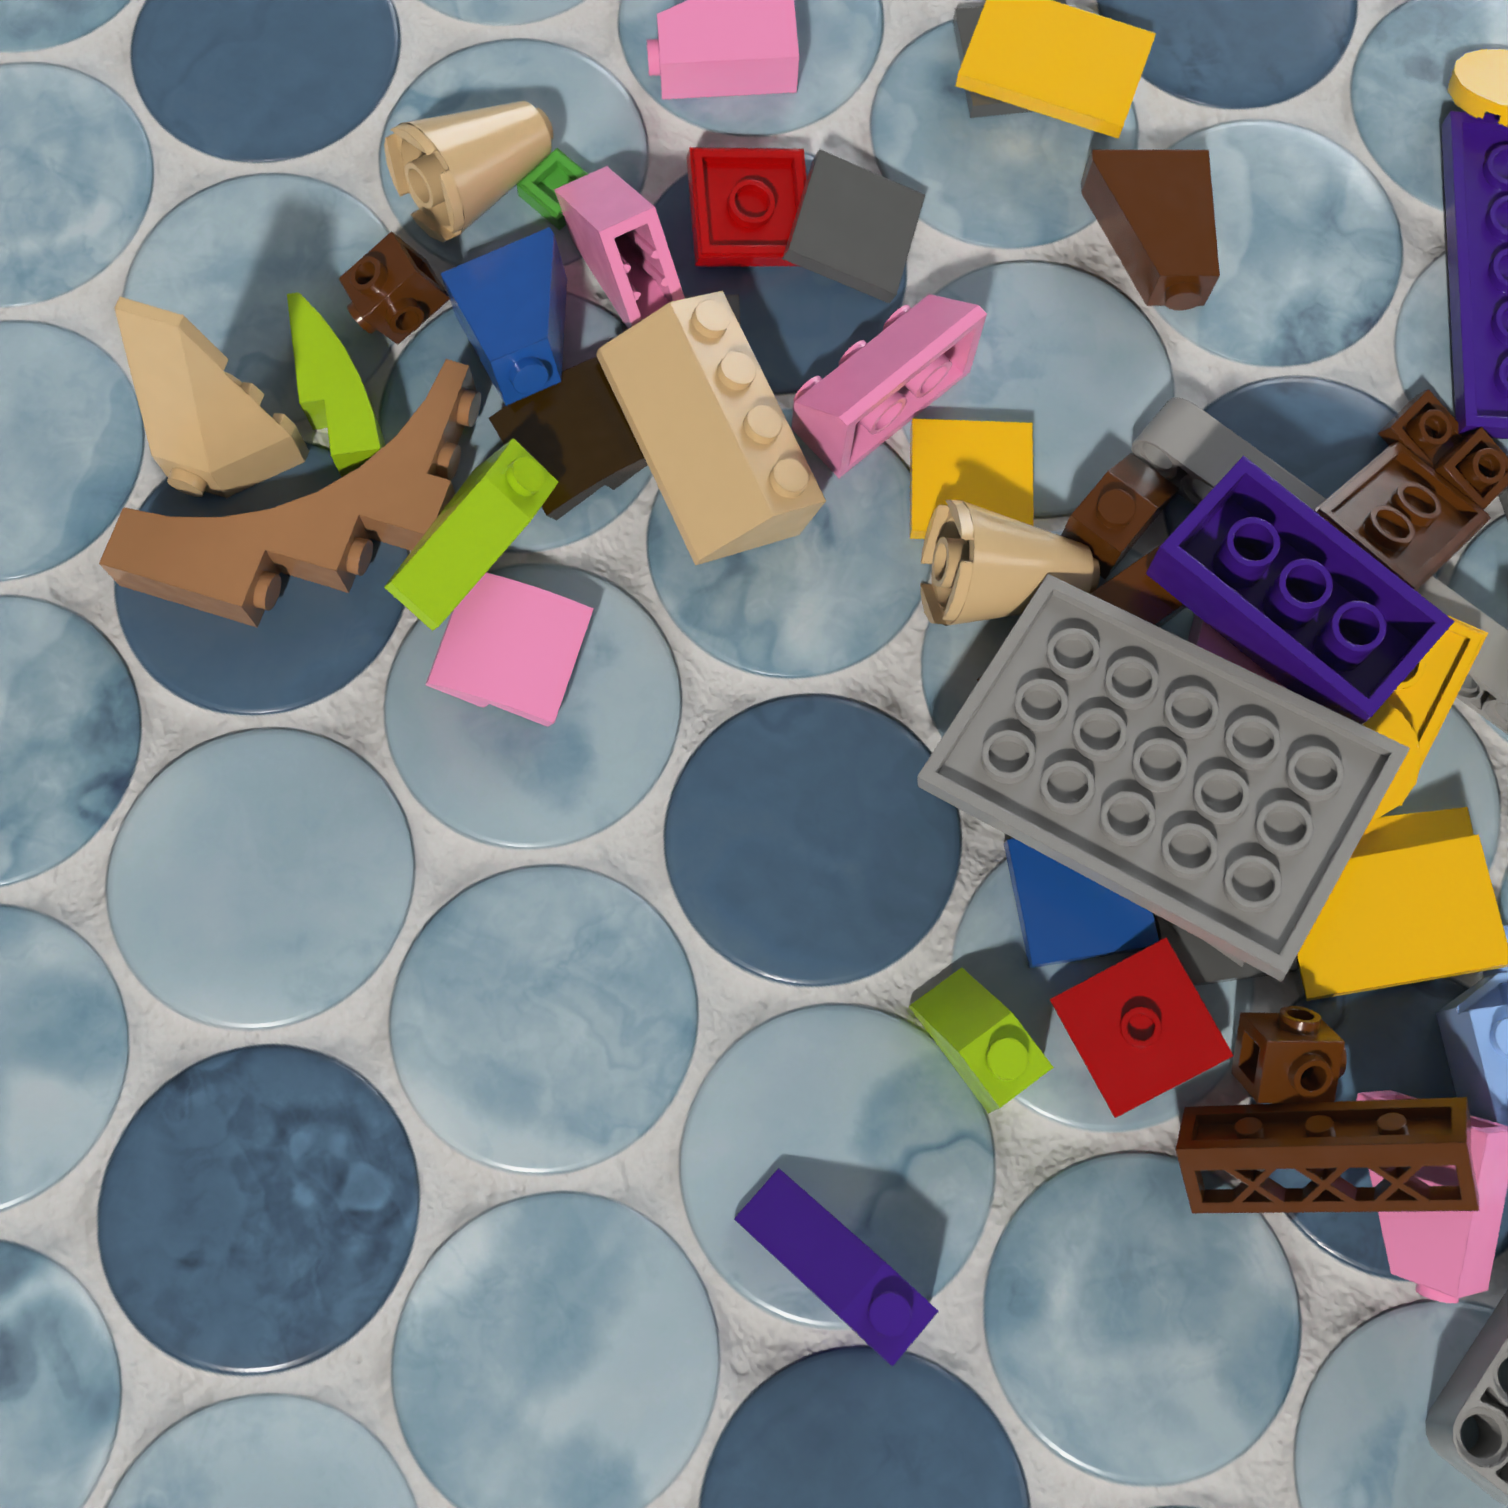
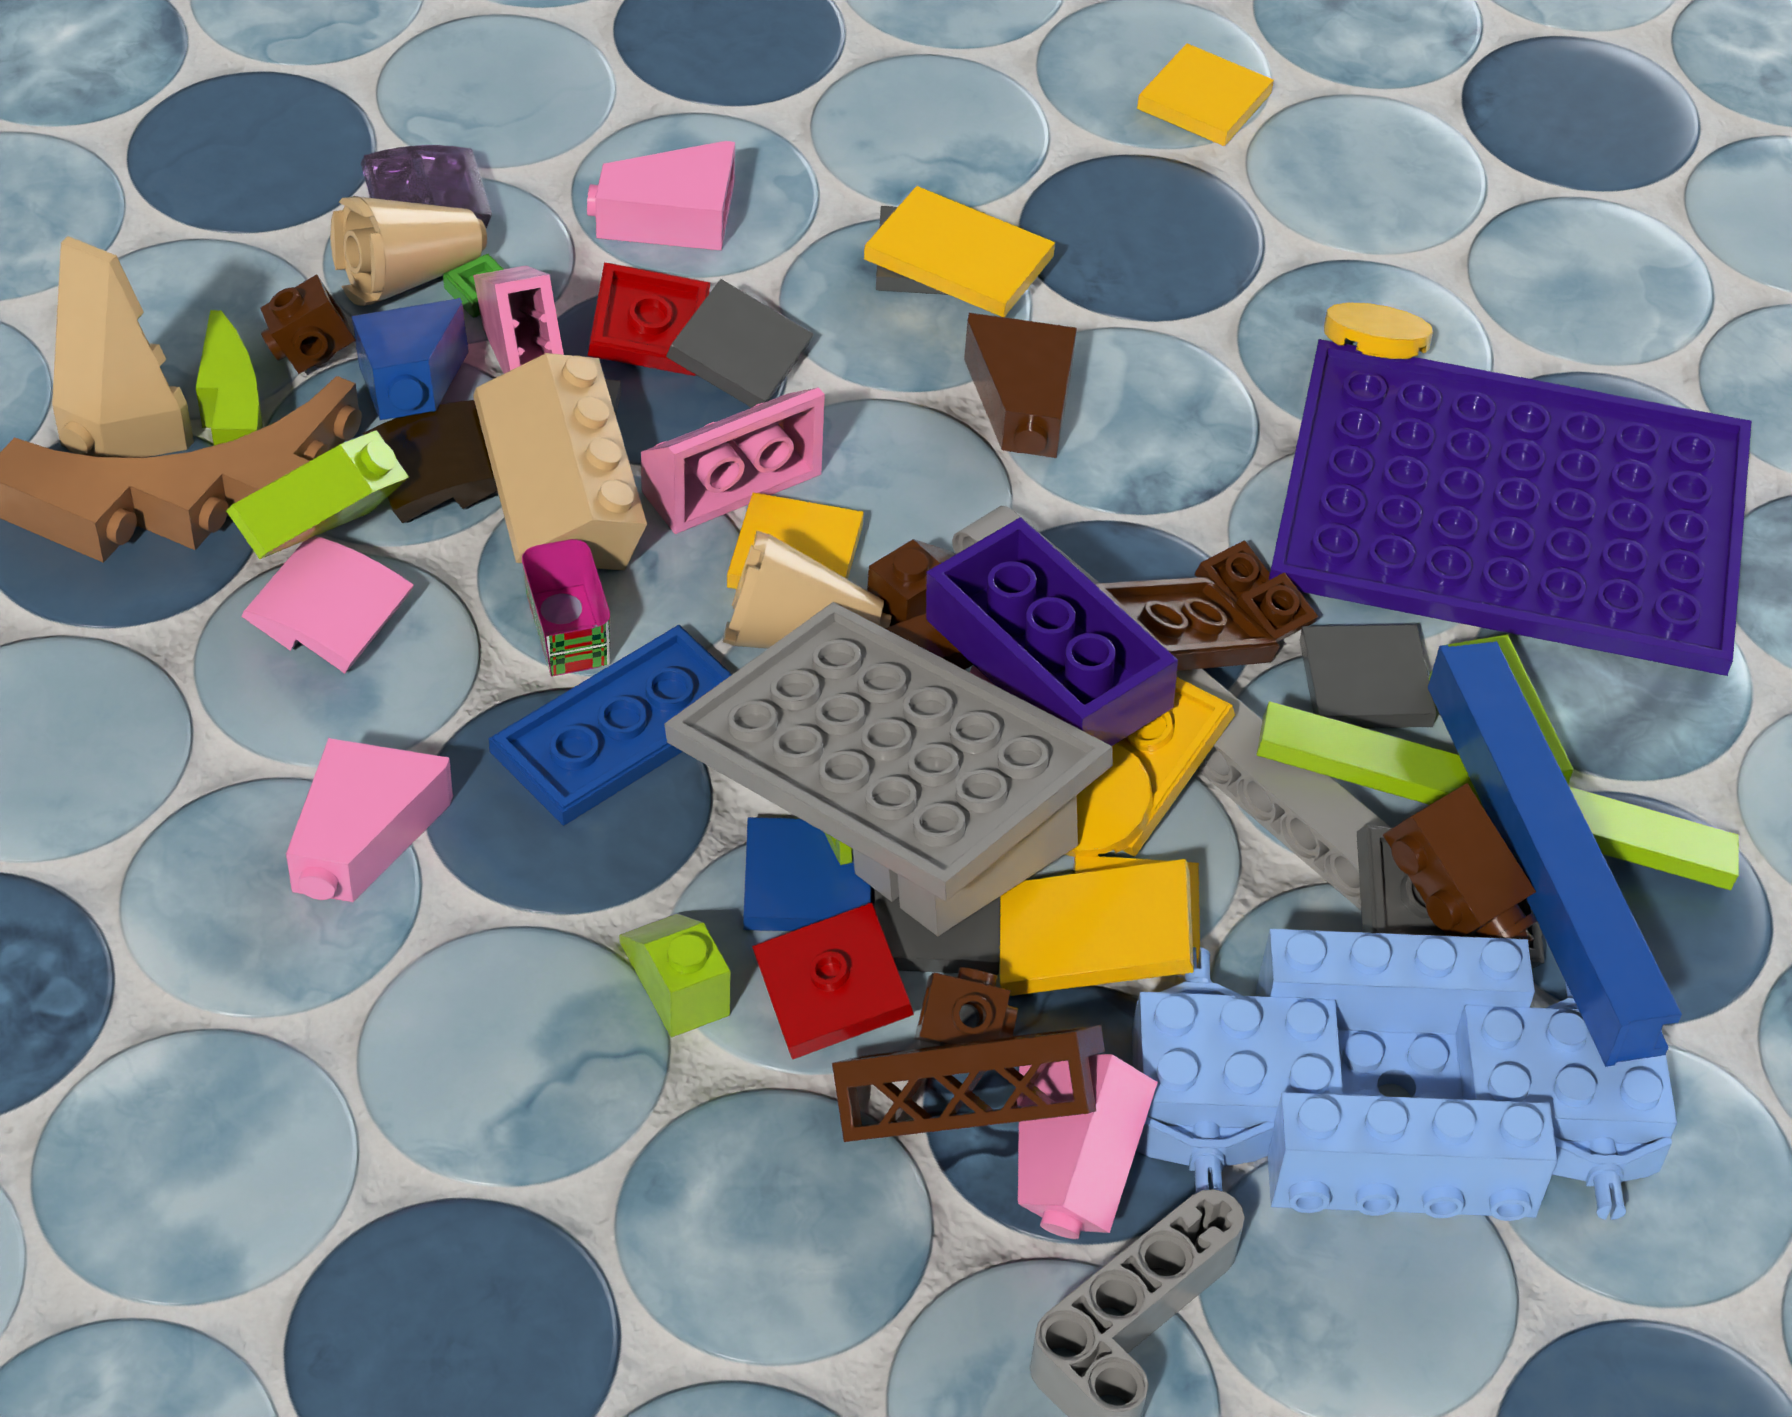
camera: 10 degrees right, 25 degrees down
dark purple slope [734,1168,939,1367] -> none
none -> bright pink slope [286,738,453,902]
none -> clear purple slope [361,145,492,228]
none -> blue tile [488,625,732,826]
none -> dark pink piece [522,539,610,676]

